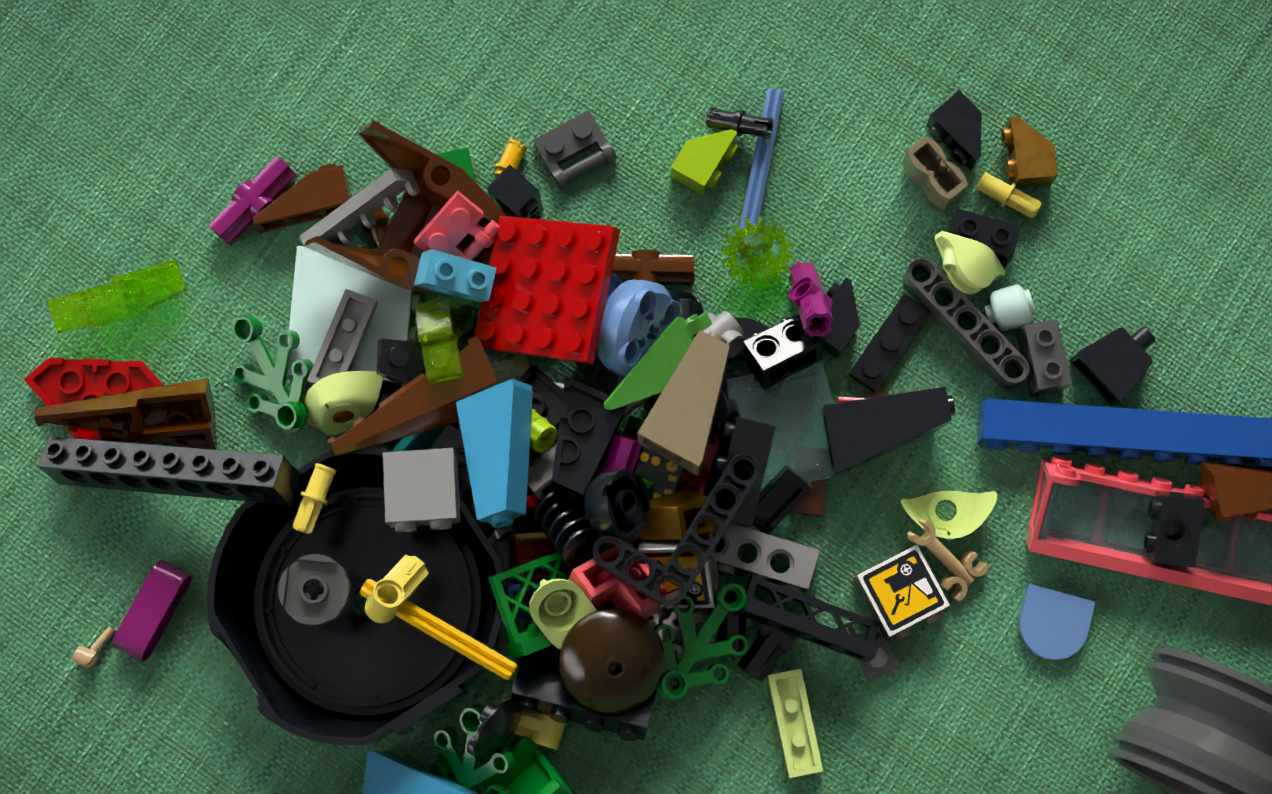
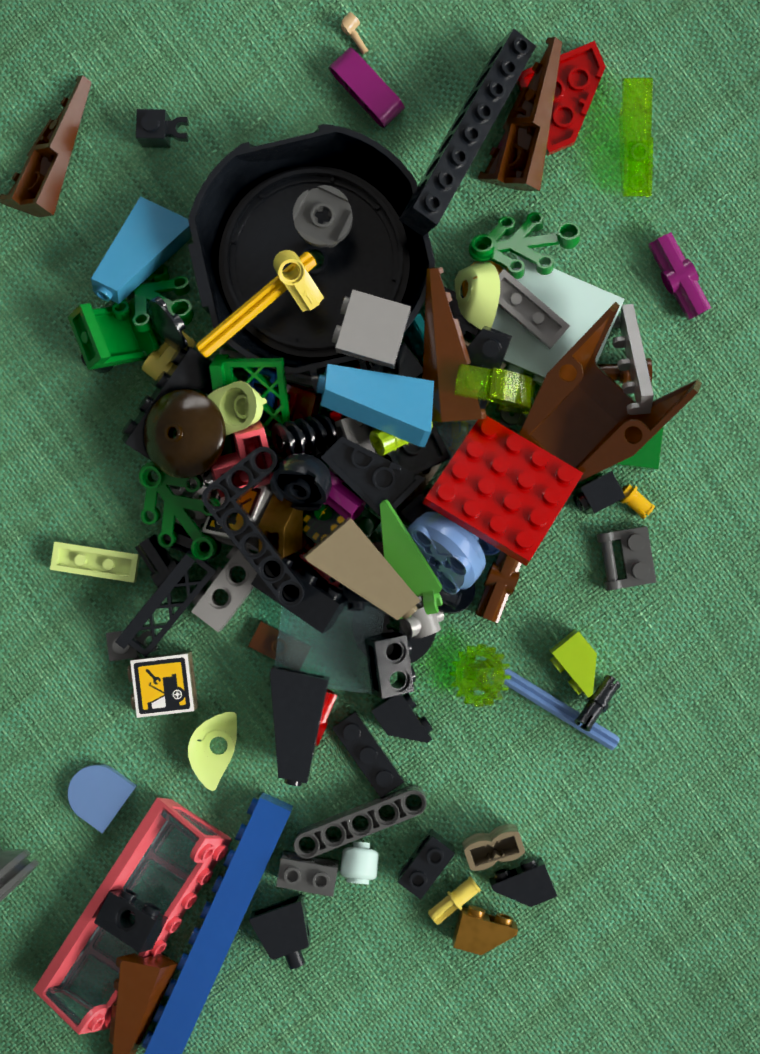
camera: 105 degrees right, 10 degrees up
reddish brown slope [252,164,352,233] -> none
light yellow axle [293,463,336,534] -> none
coral plate [414,190,499,262] -> none
medium azure brick [414,249,497,303] -> none
black tile [753,464,813,534] -> none
magenta piece [789,262,834,337] -> none
tan bar [907,518,989,602] -> none
yellowish green hat [935,231,1006,295] -> none

